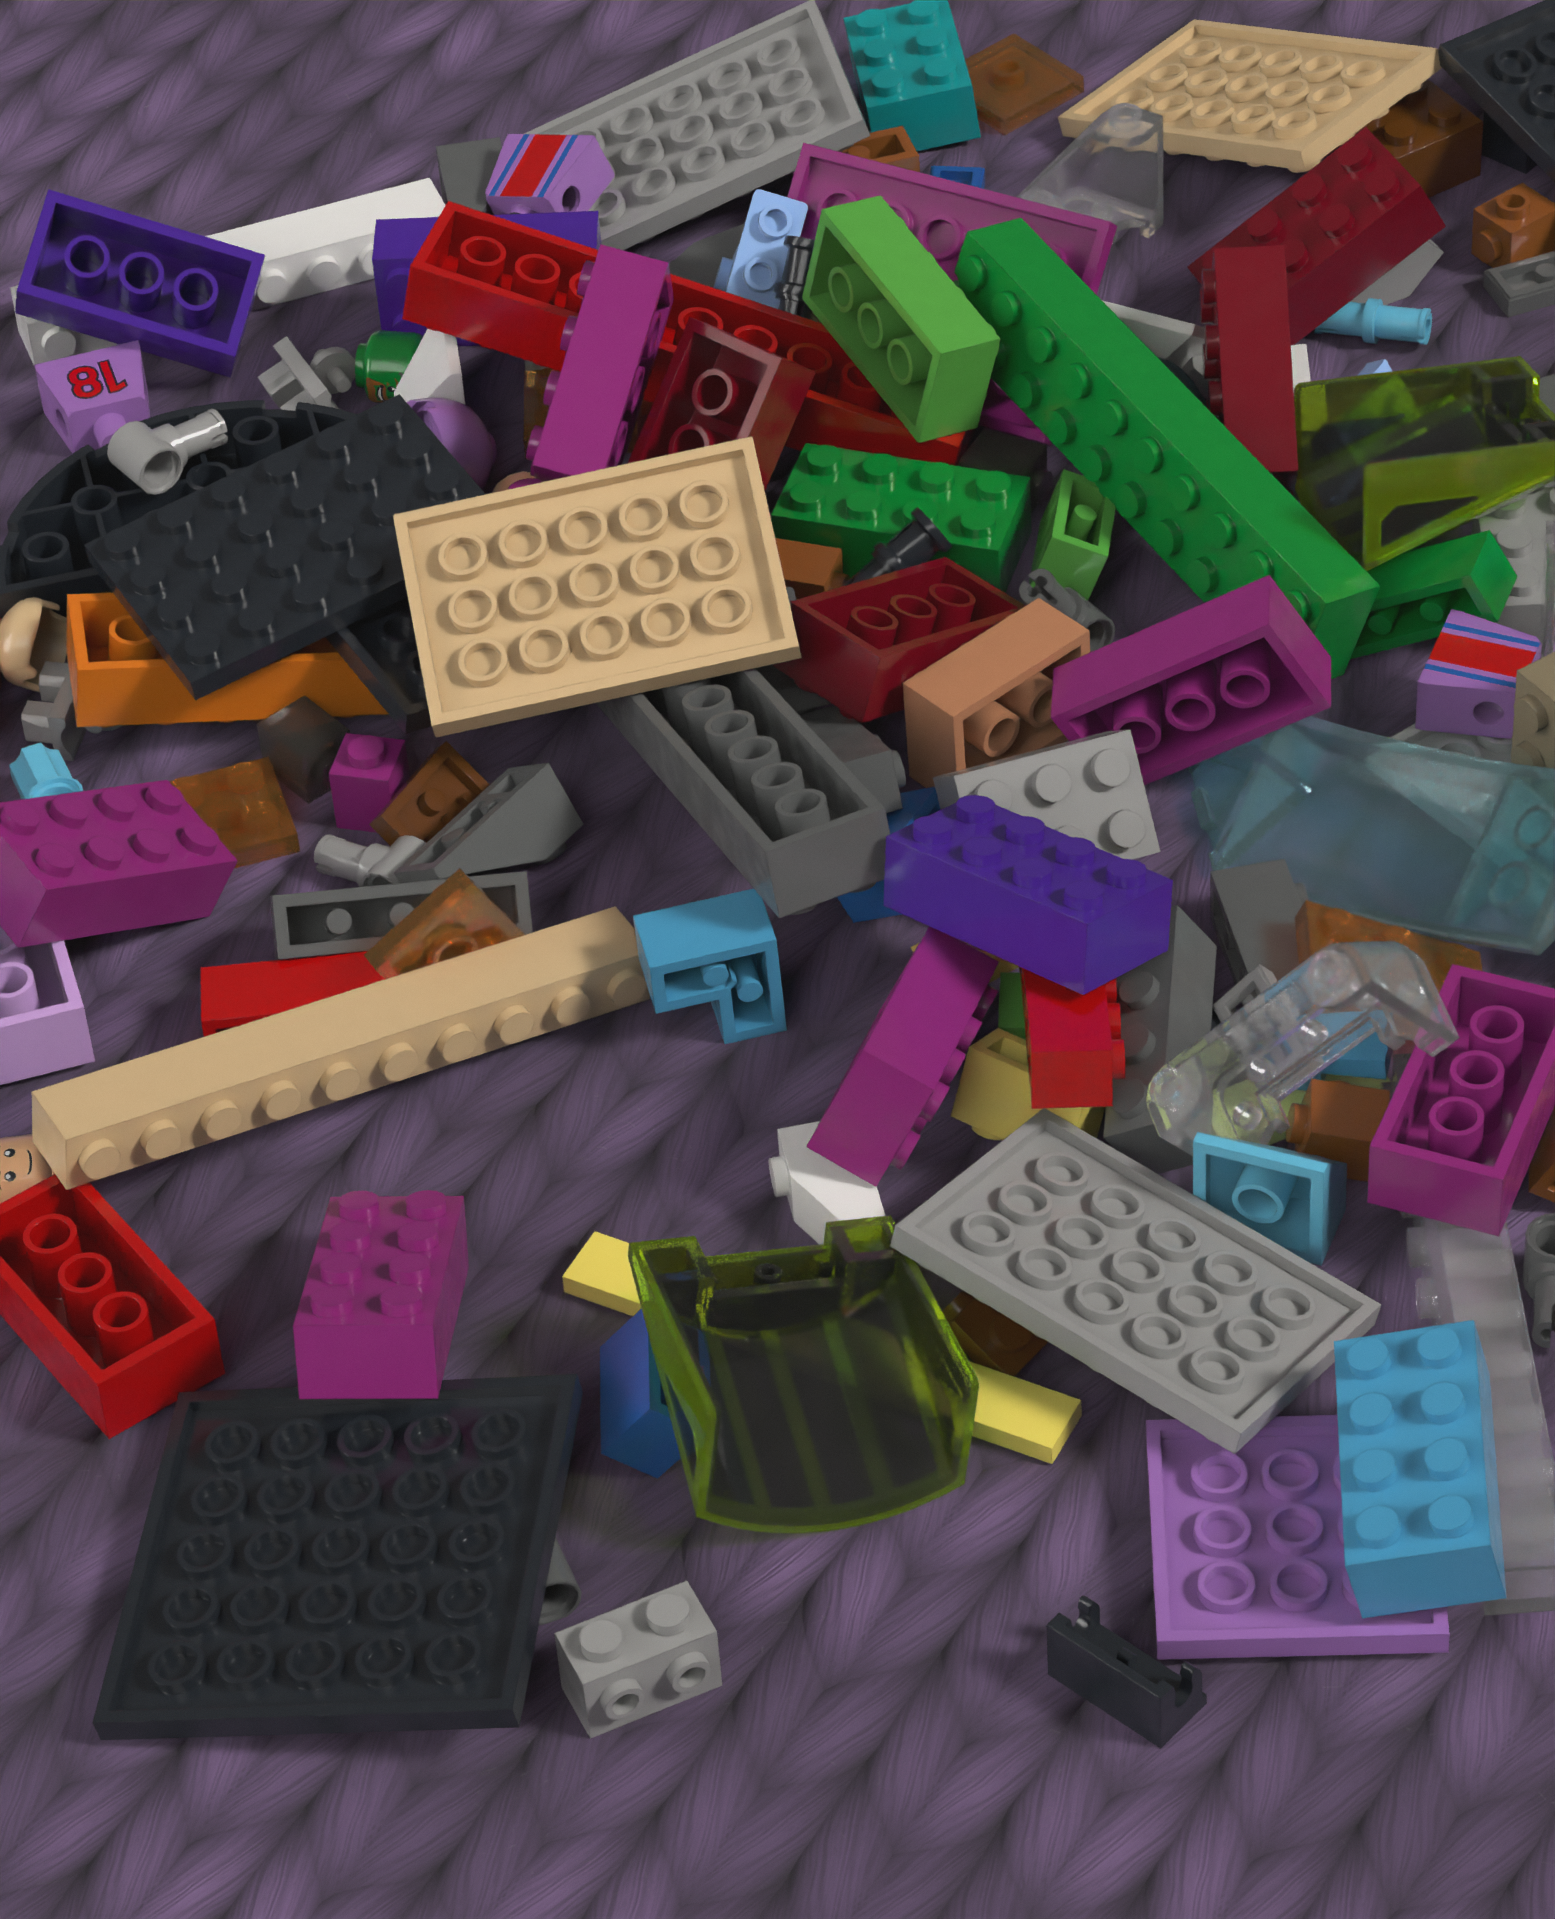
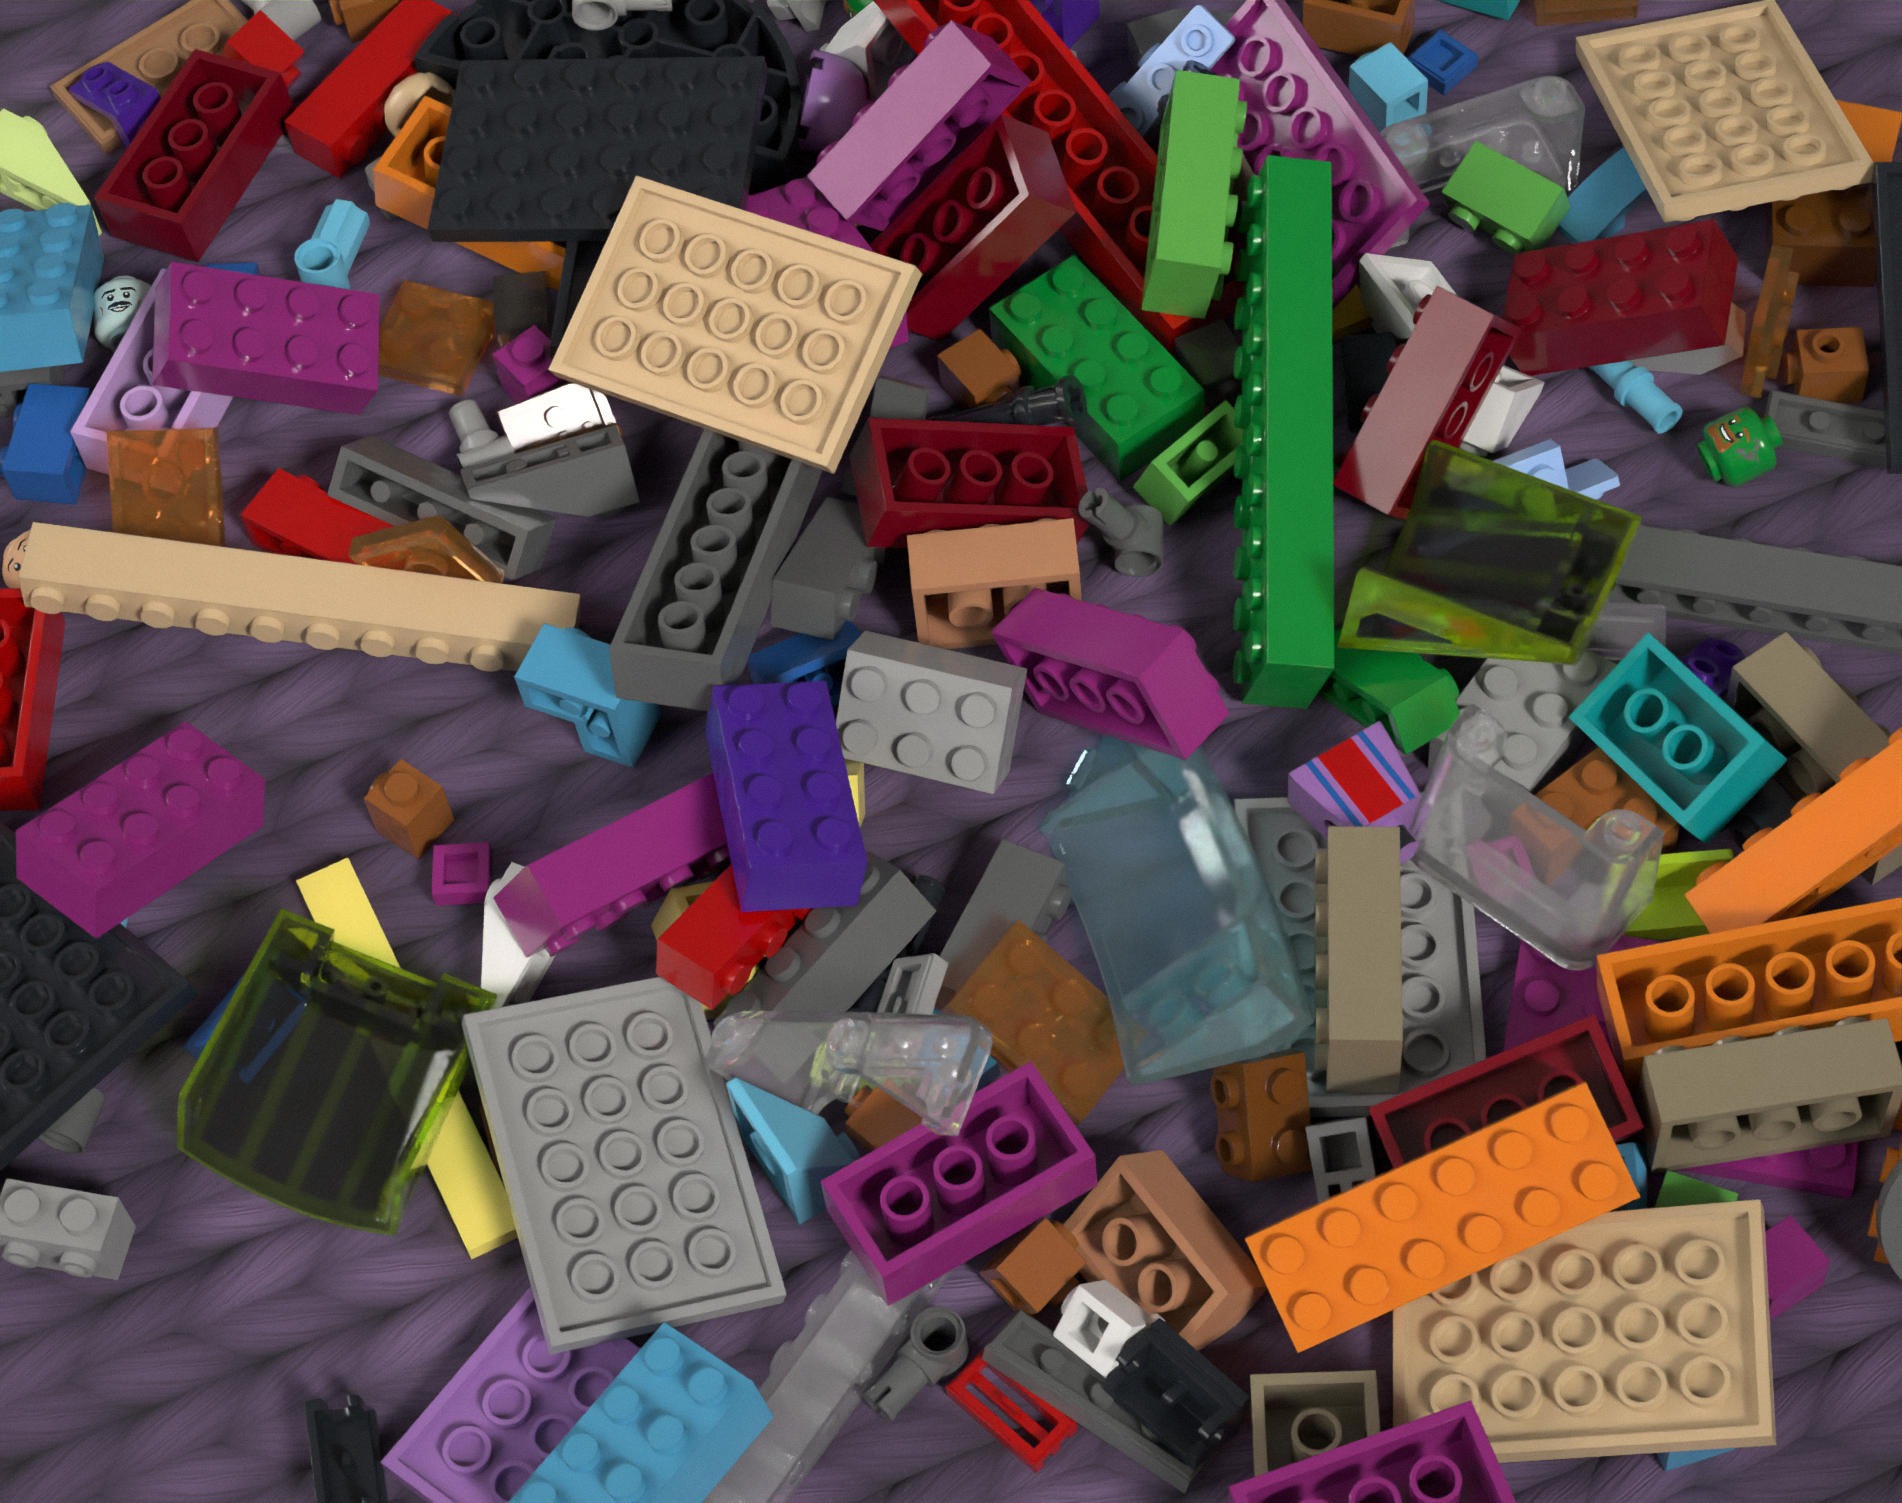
camera: 40 degrees right, 15 degrees up
none -> clear orange plate [106,427,226,547]
none -> dark orange brick [364,759,454,860]
none -> magenta plate [432,842,493,906]
none -> bright green brick [1441,141,1571,255]
none -> dark azure slope [1556,147,1650,244]
none -> green head [1696,407,1783,487]
none -> clear orange plate [1740,245,1800,398]

